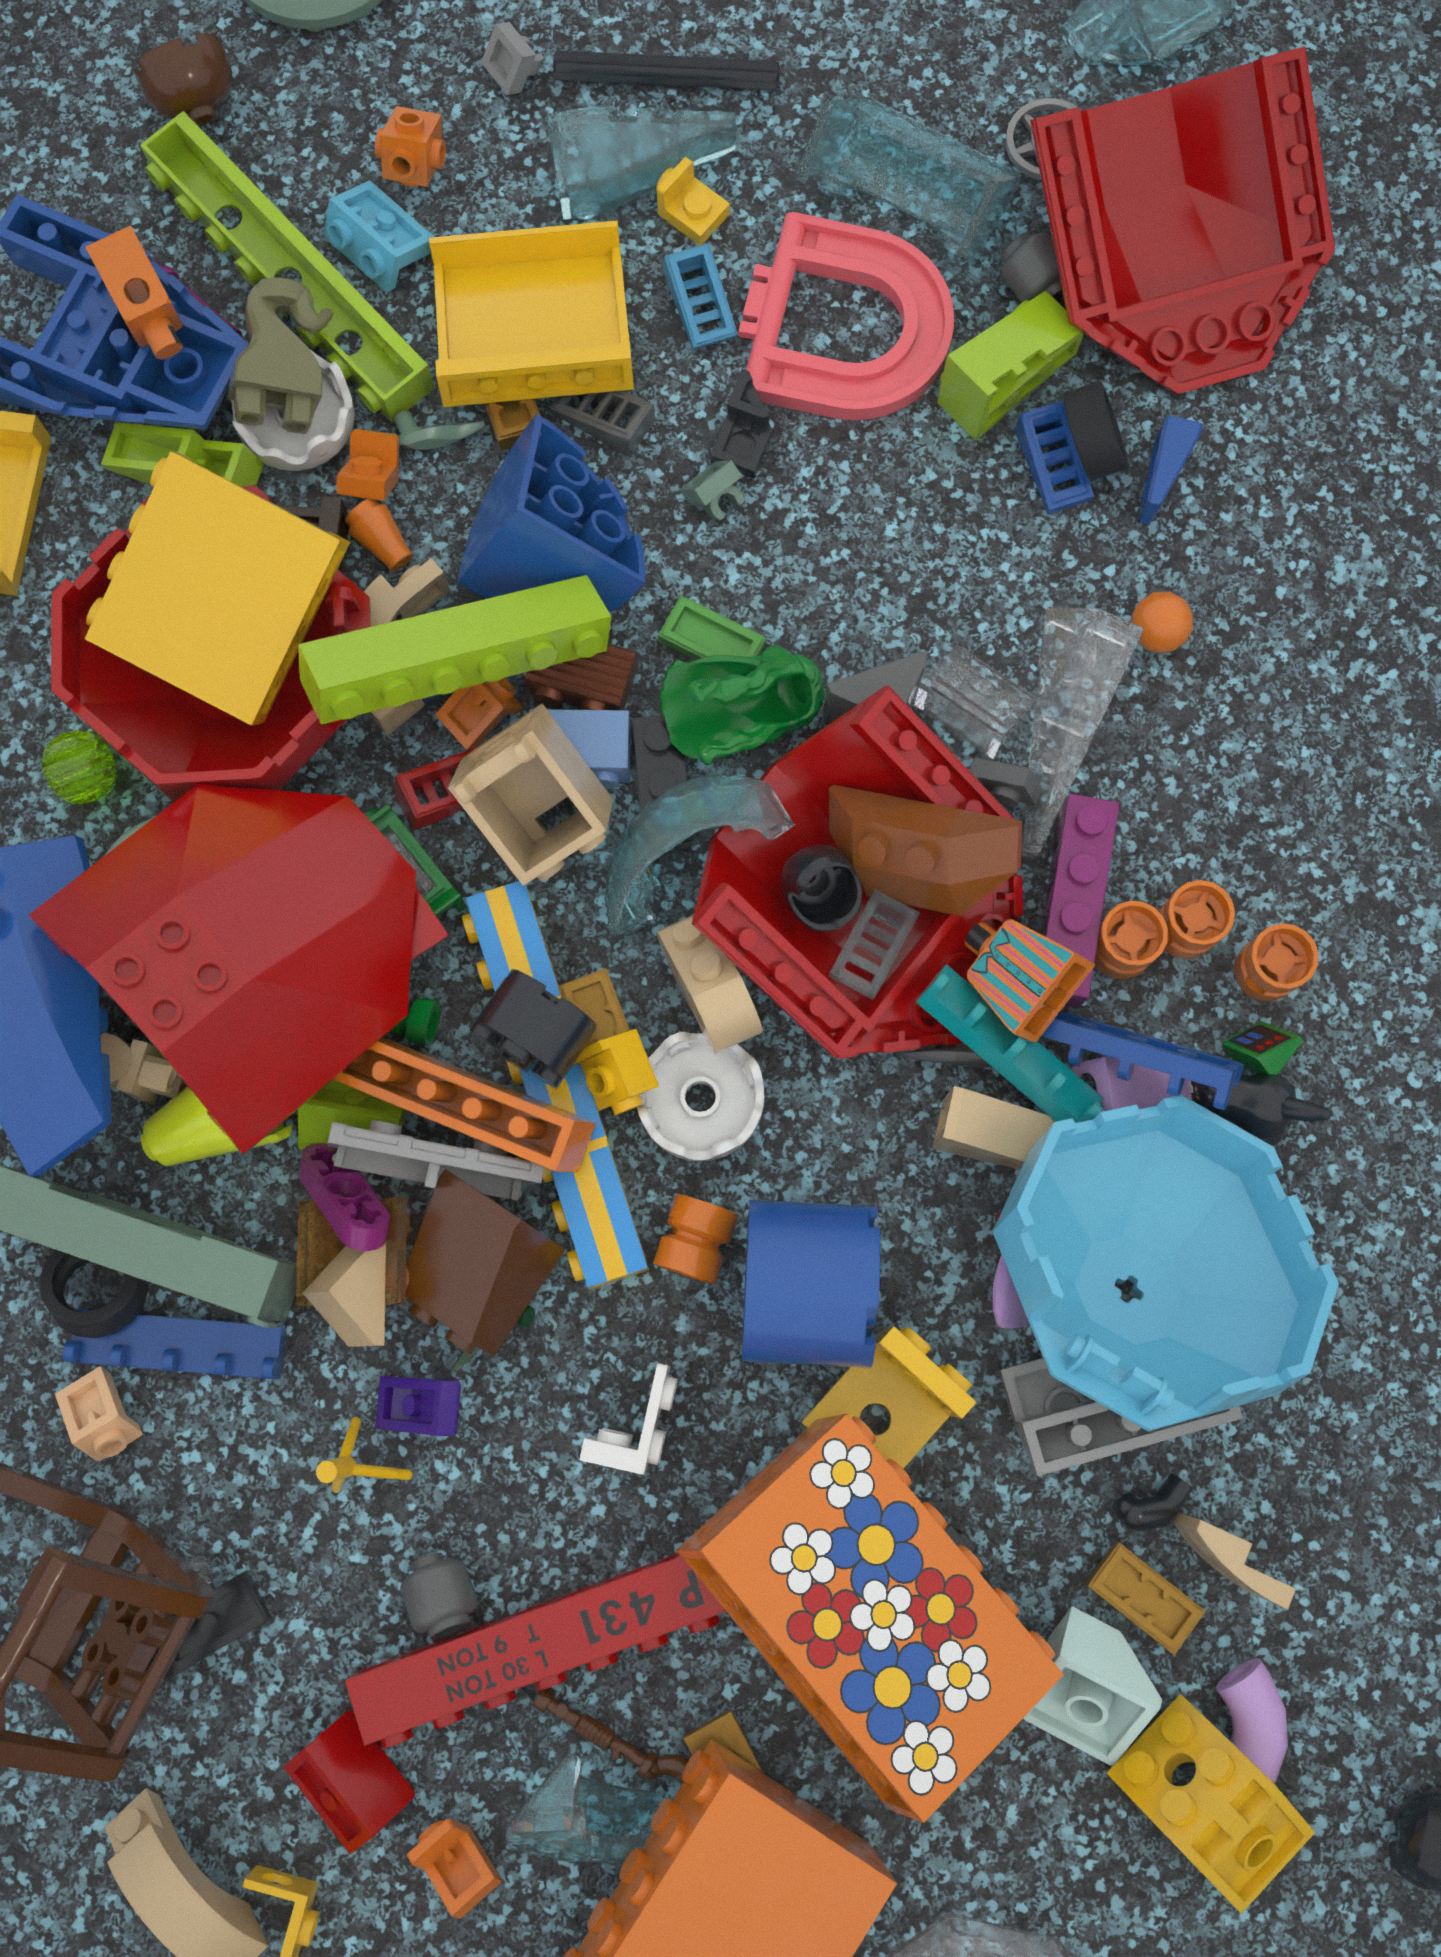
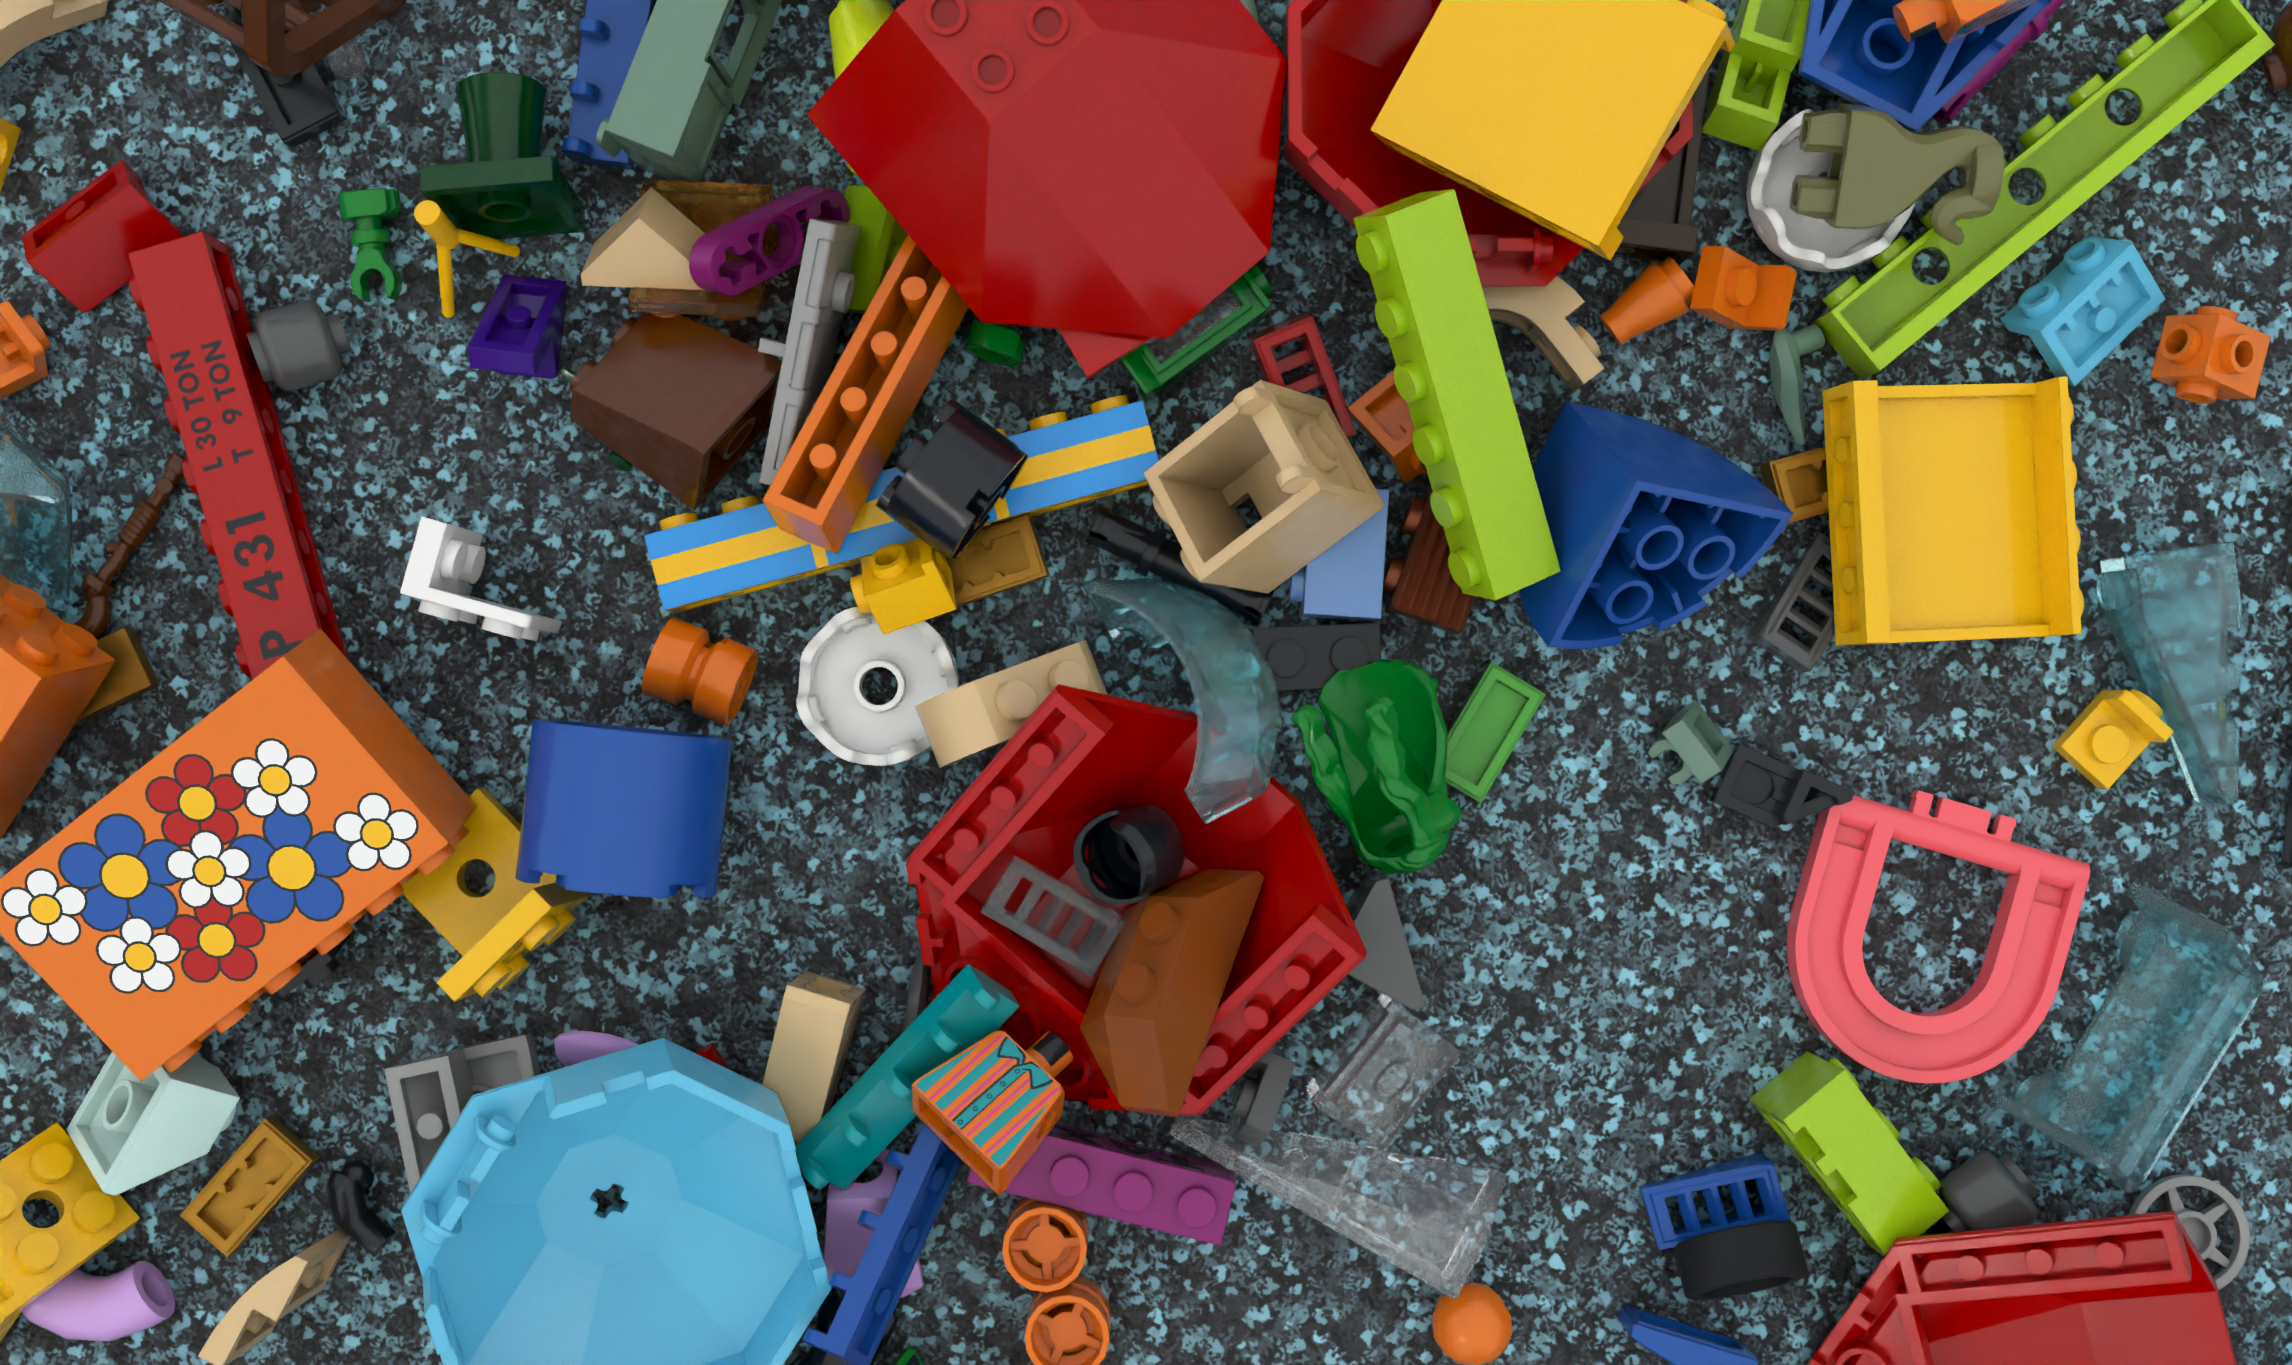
camera: 90 degrees right, 10 degrees up
dark azure slope [662,243,738,350] -> none
none -> green piece [338,188,402,302]
none -> dark green plant [420,72,585,239]
none -> black pin [1085,506,1274,625]

